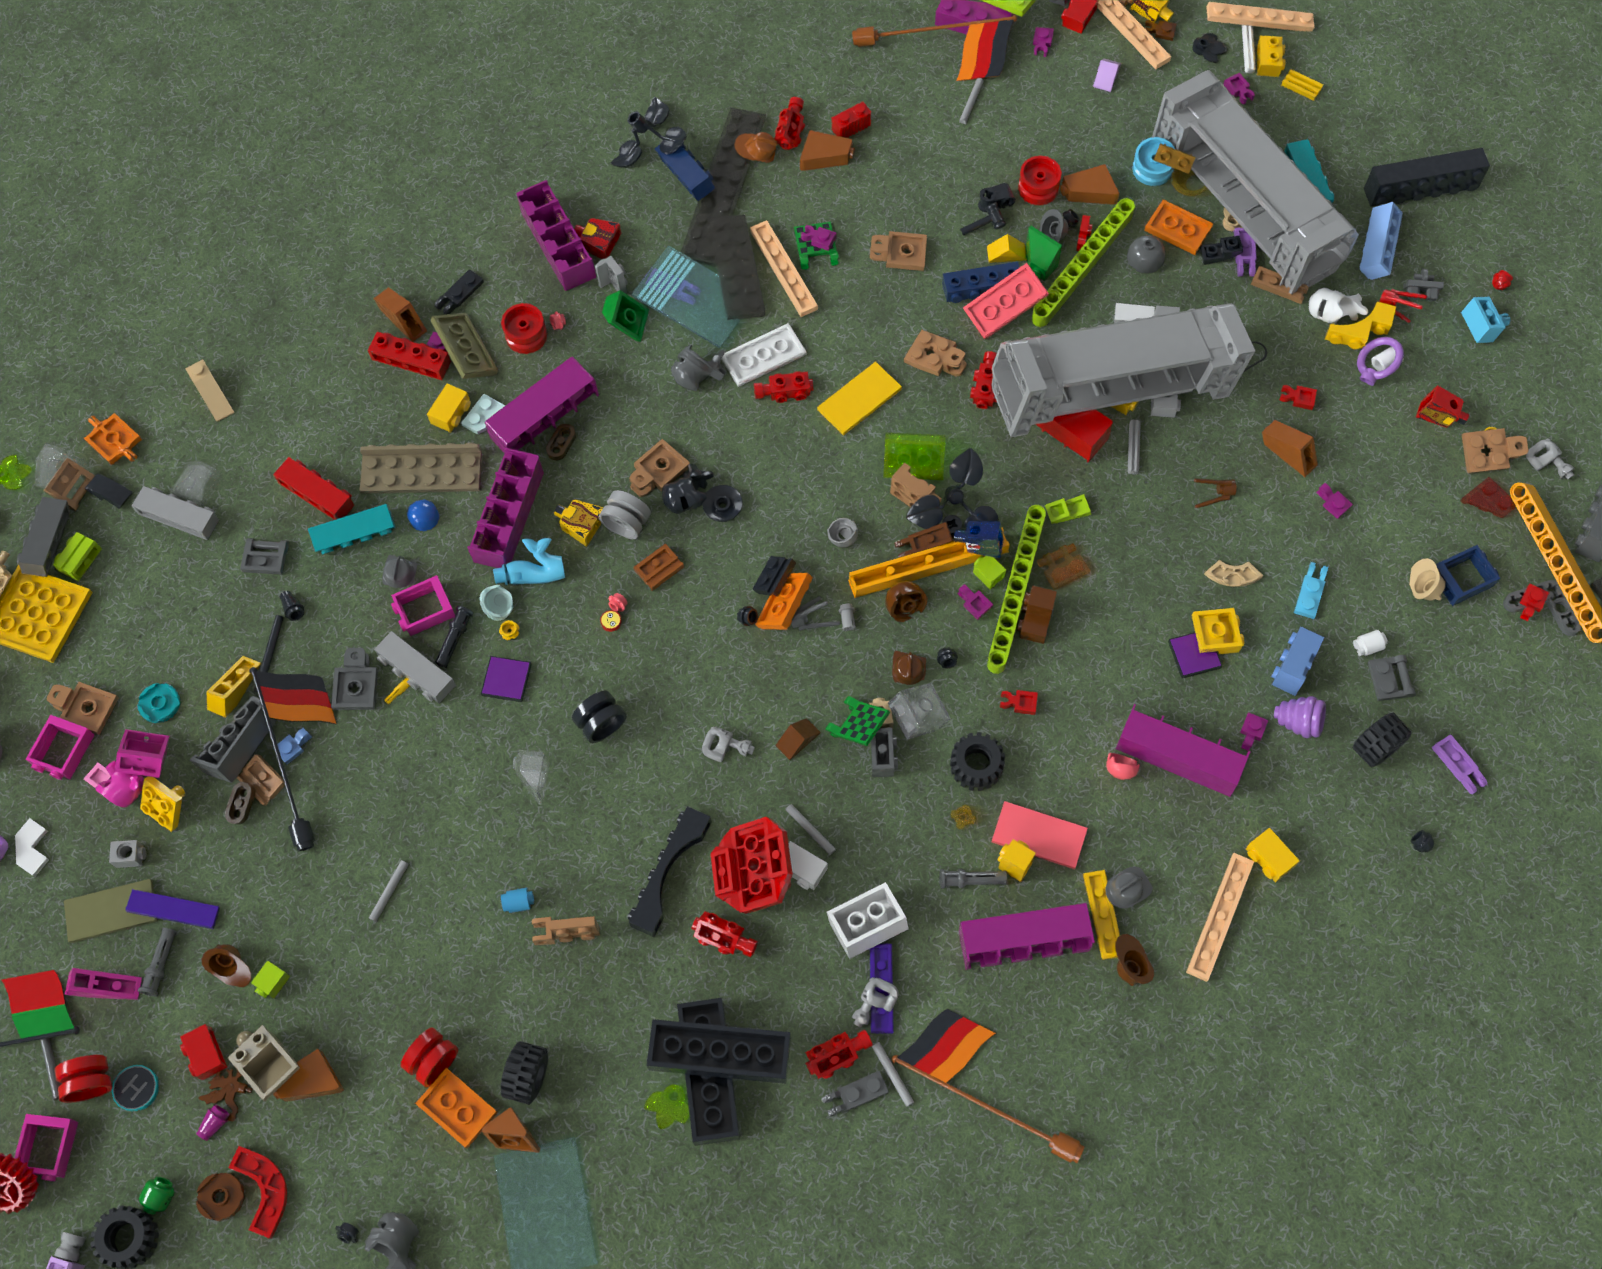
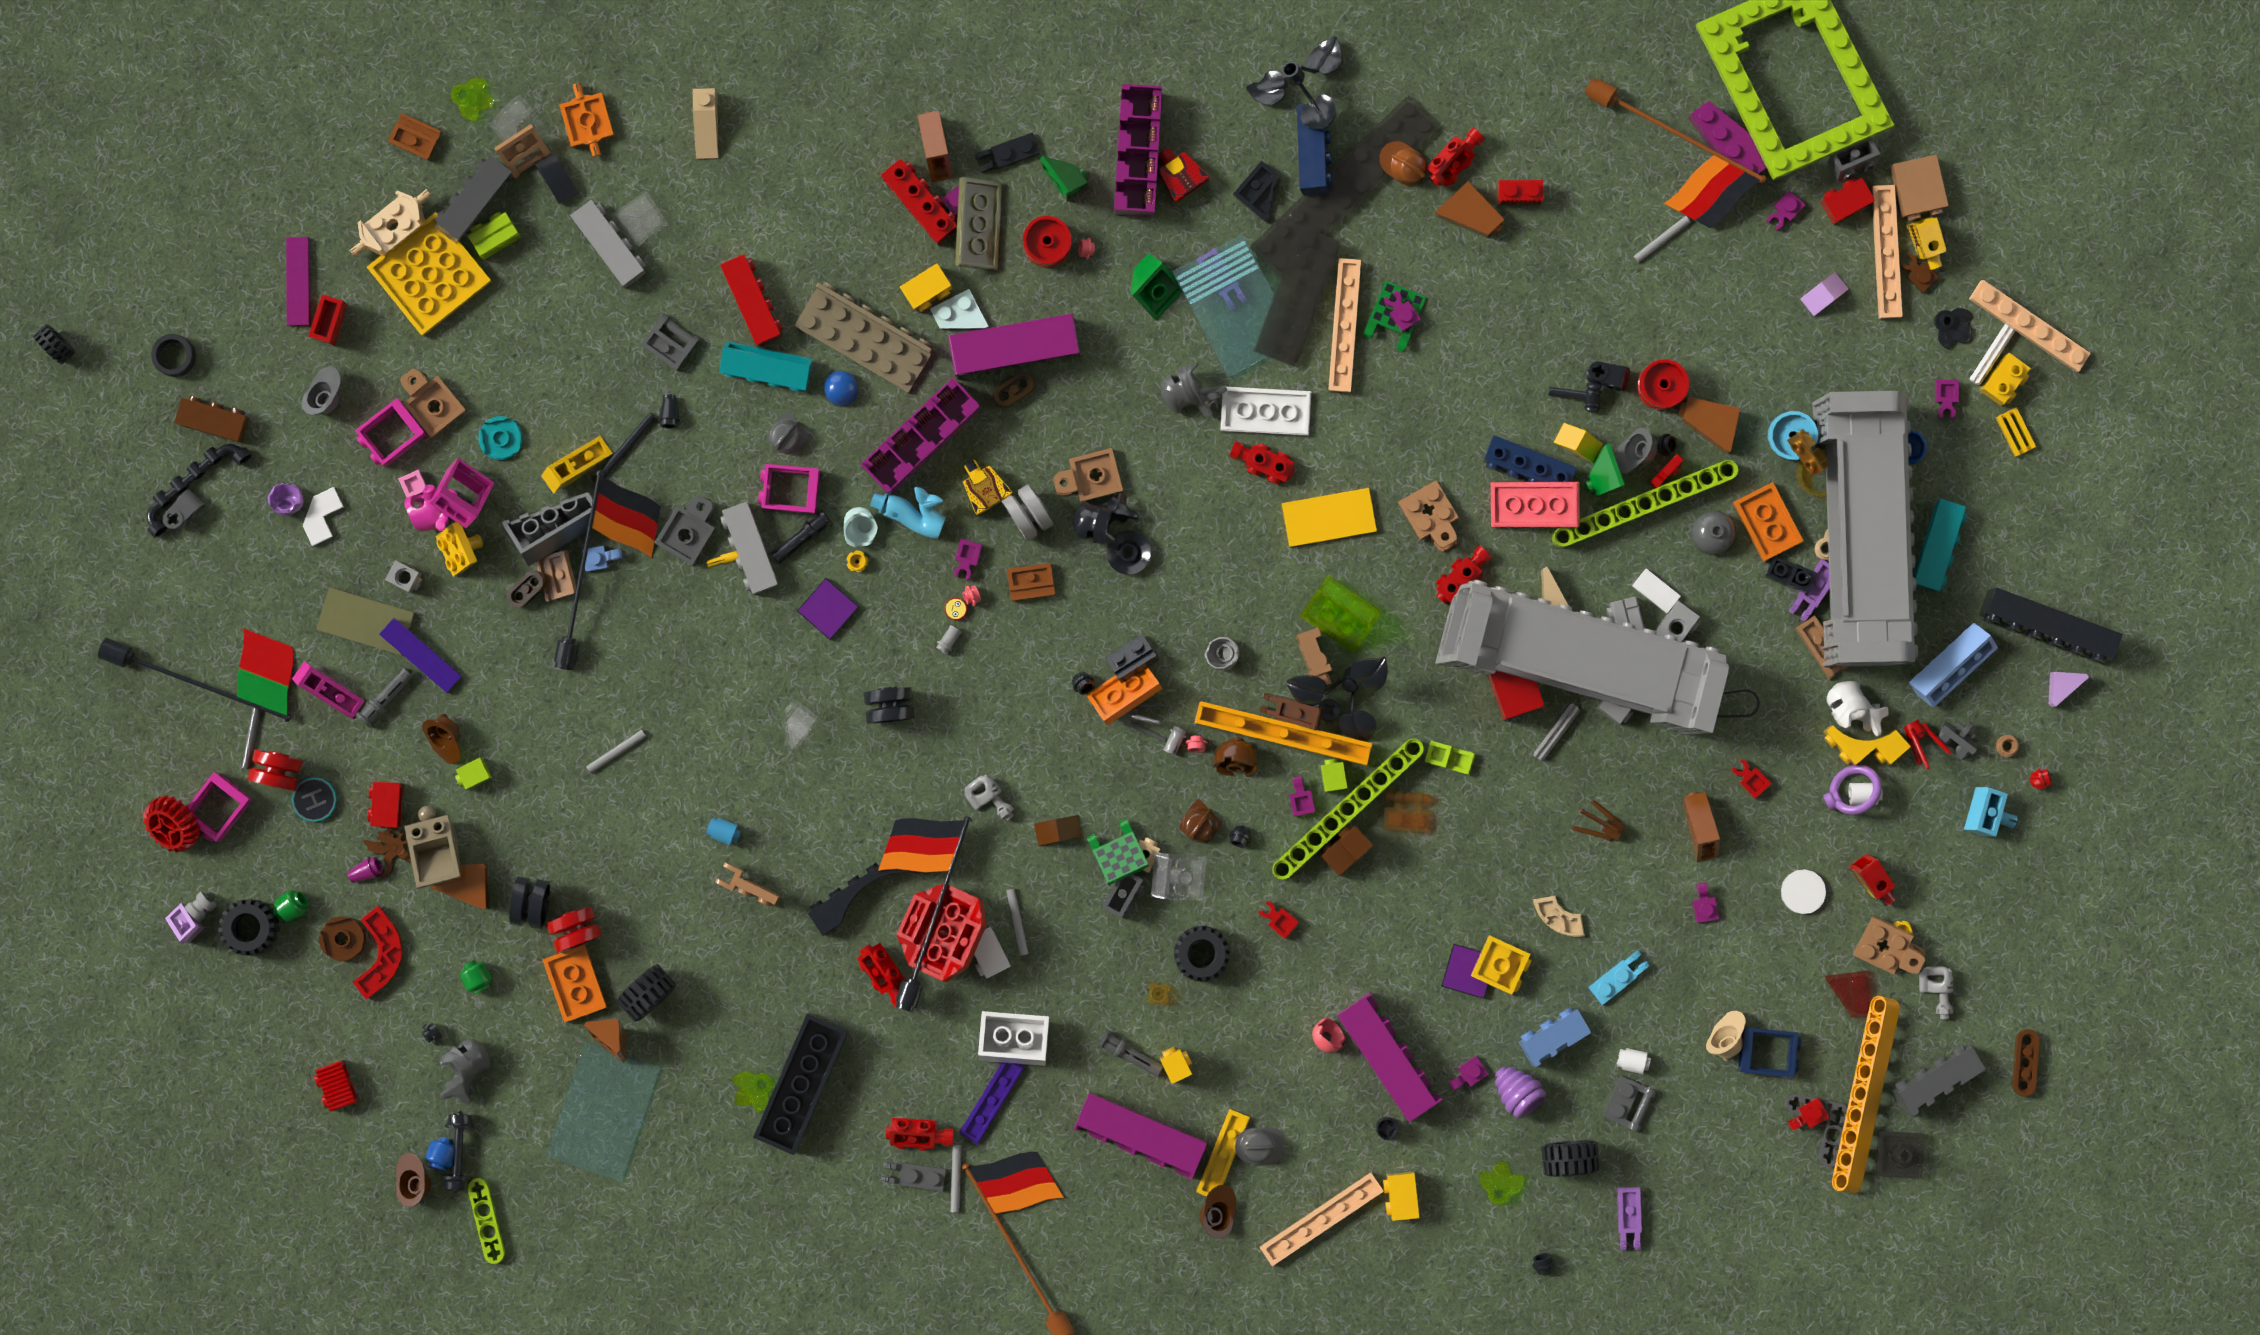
camera: 30 degrees right, 20 degrees up
light grey bracket [595,256,628,293] -> none
black brick [646,1019,791,1084] -> none
light grey piece [852,977,899,1027] -> none
medium nougat plate [870,231,927,271] -> none
clear blue torso [954,521,1004,558] -> none
coral tile [992,801,1088,869] -> none
none -> green head [459,960,493,995]
none -> black wheel [509,876,550,929]
none -> flag [878,816,972,1012]
none -> light grey pin [936,625,962,655]
none -> magenta plate [954,539,982,580]
none -> green slope [1040,156,1089,201]
none -> coral plate [1186,736,1208,753]
none -> black wing [1233,161,1278,222]
none -> black wheel [1375,1117,1399,1140]
none -> clear neon green plate [1479,1160,1524,1205]
none -> white tile [1781,870,1826,914]
none -> medium nougat plate [1996,735,2019,757]
none -> lavender slope [2049,672,2089,707]

